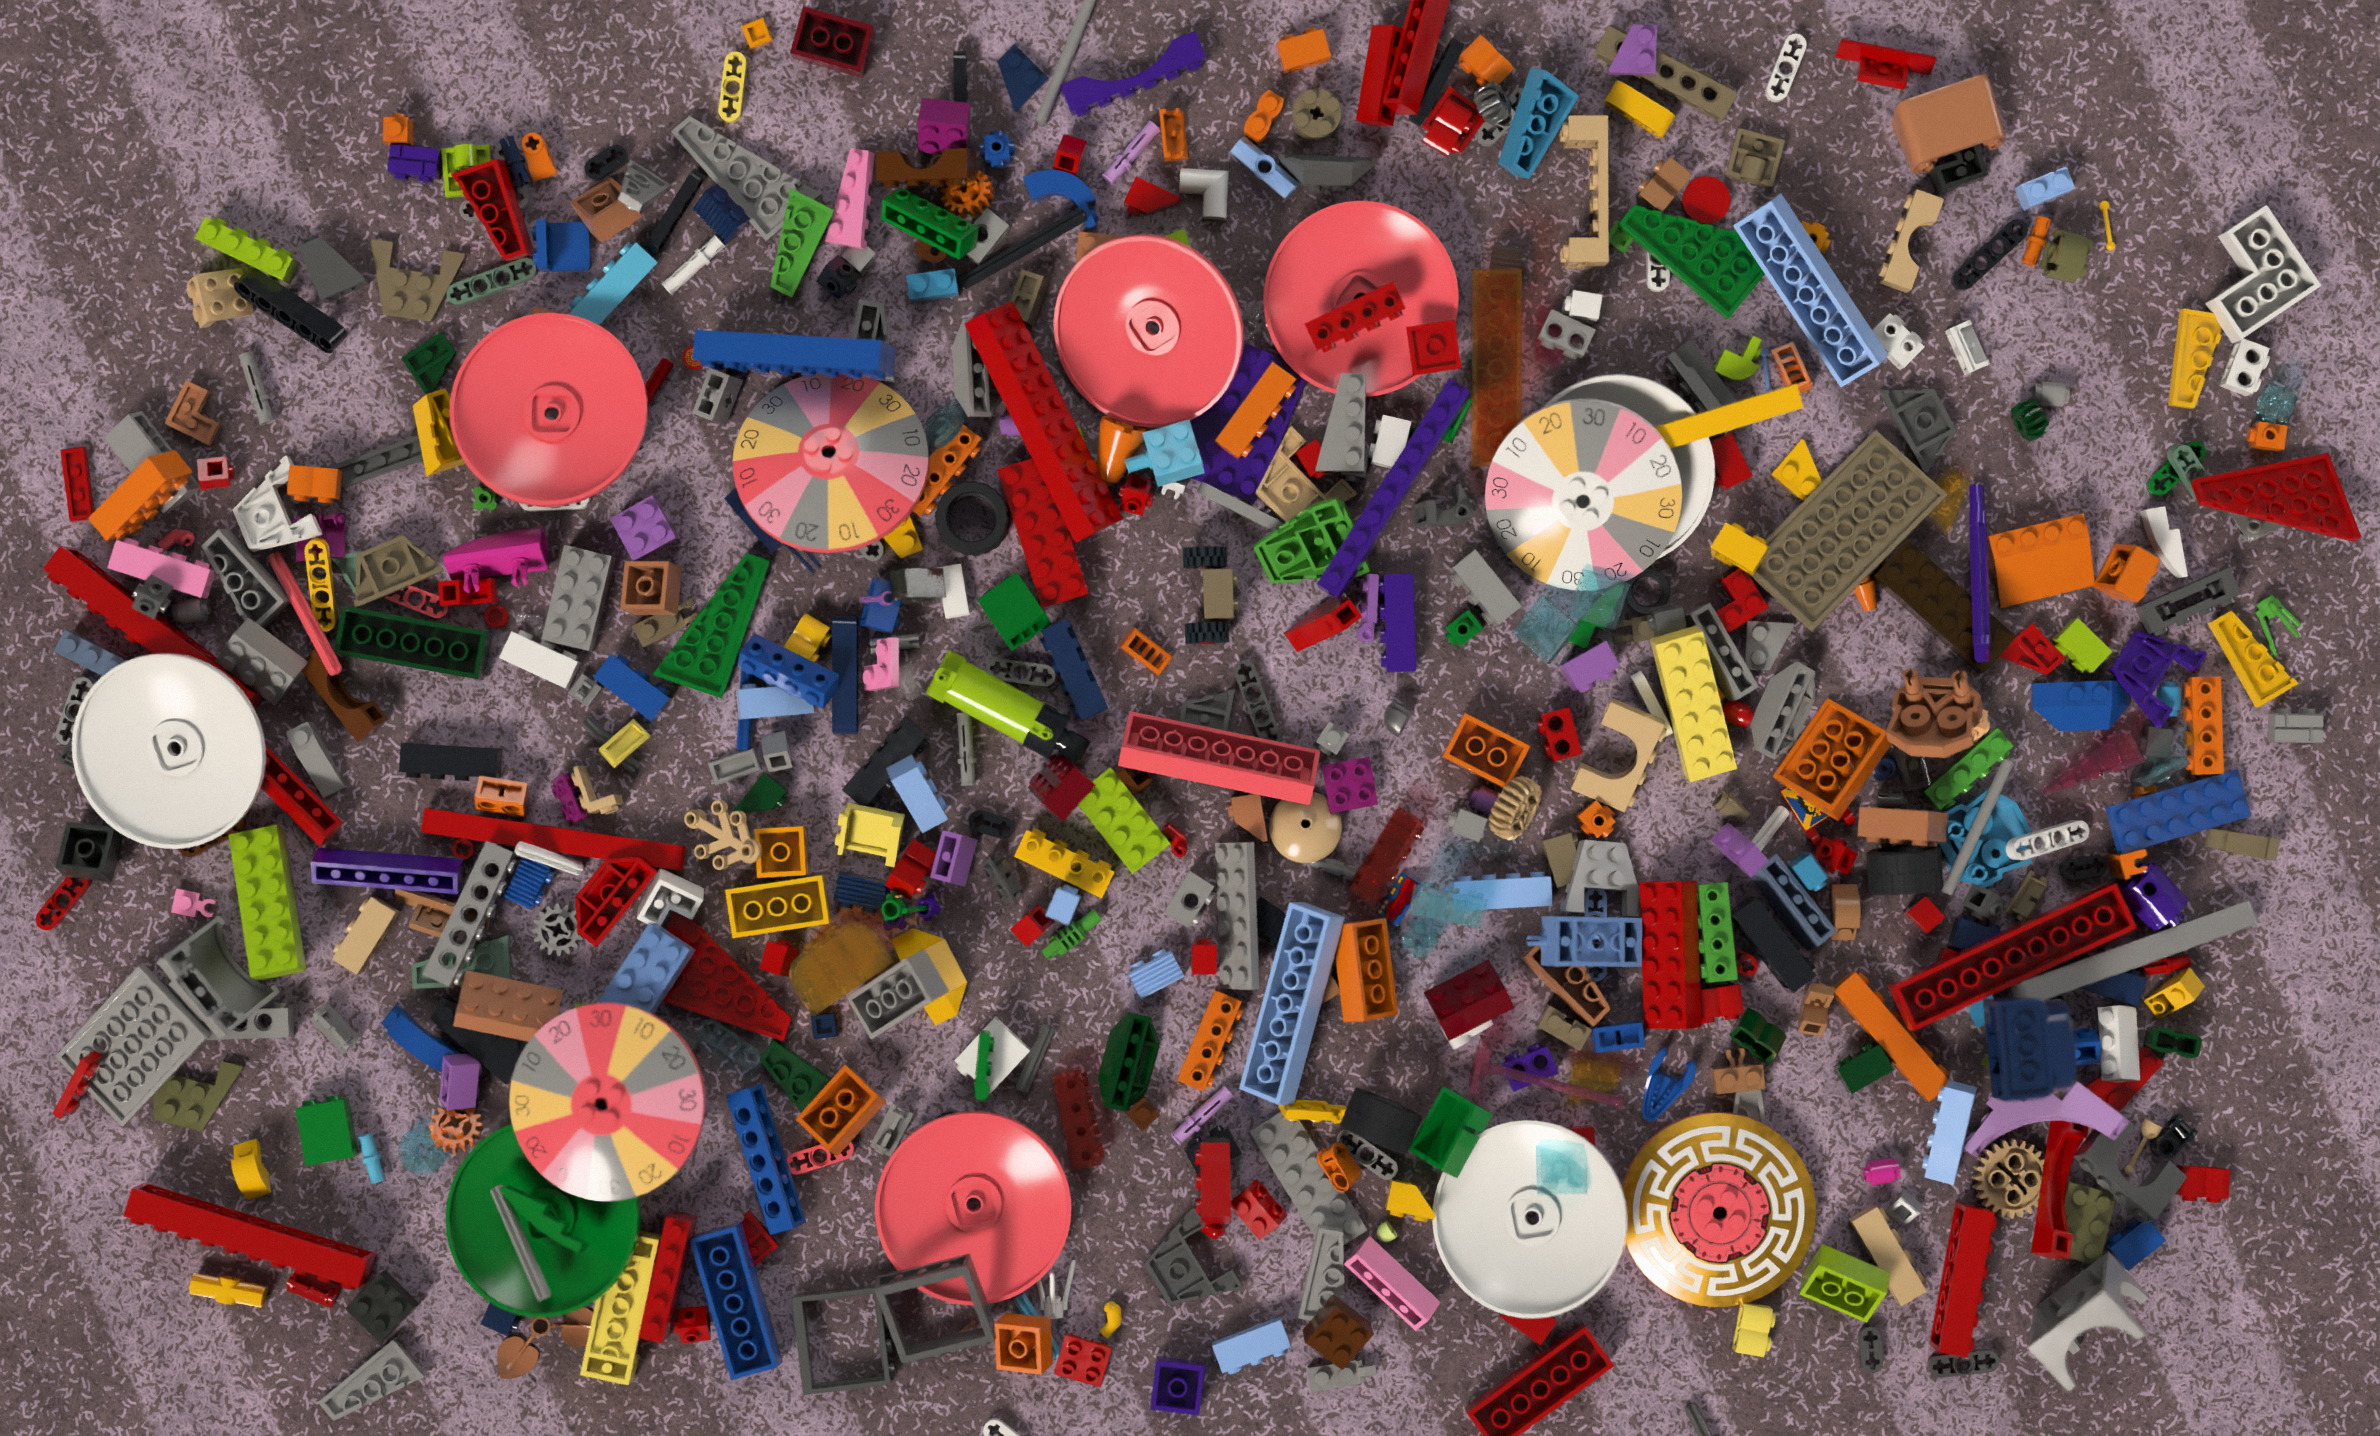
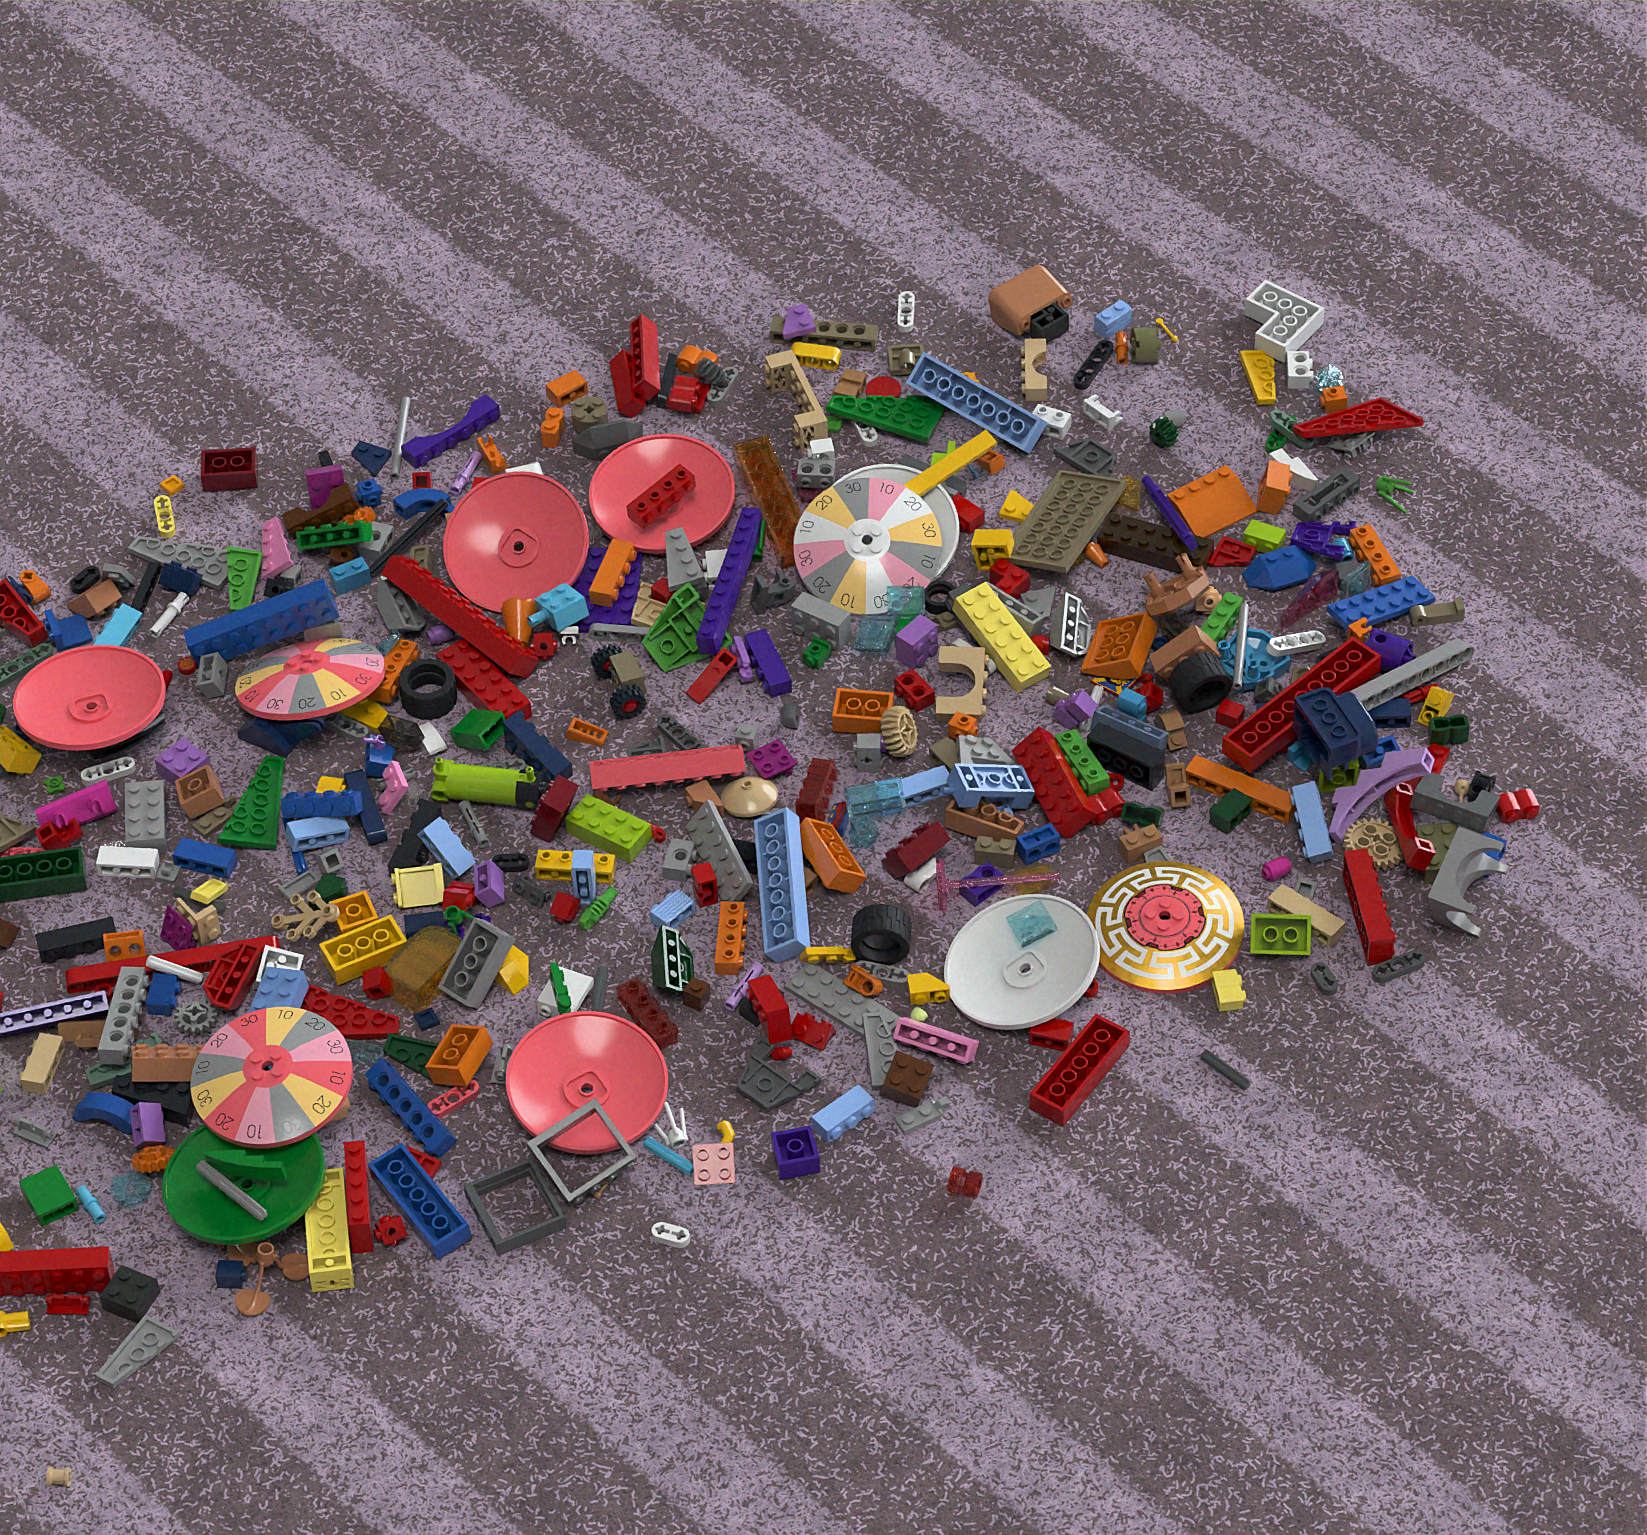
camera: 15 degrees left, 40 degrees down
red tile [484,604,509,629] -> none
orange brick [994,1313,1053,1374] -> none
light blue piece [1230,136,1299,200] -> none
red plate [1406,320,1462,376] -> none
green piece [1409,1086,1493,1178] -> none
dark azure wedge [1498,67,1579,179] -> none
blue animal [1642,1046,1696,1122] -> none
red bracket [1835,39,1936,90] -> none
white brick [2098,1005,2140,1082] -> none
yellow wing [2208,611,2299,708] -> none
light grey brick [2268,708,2324,743] -> none

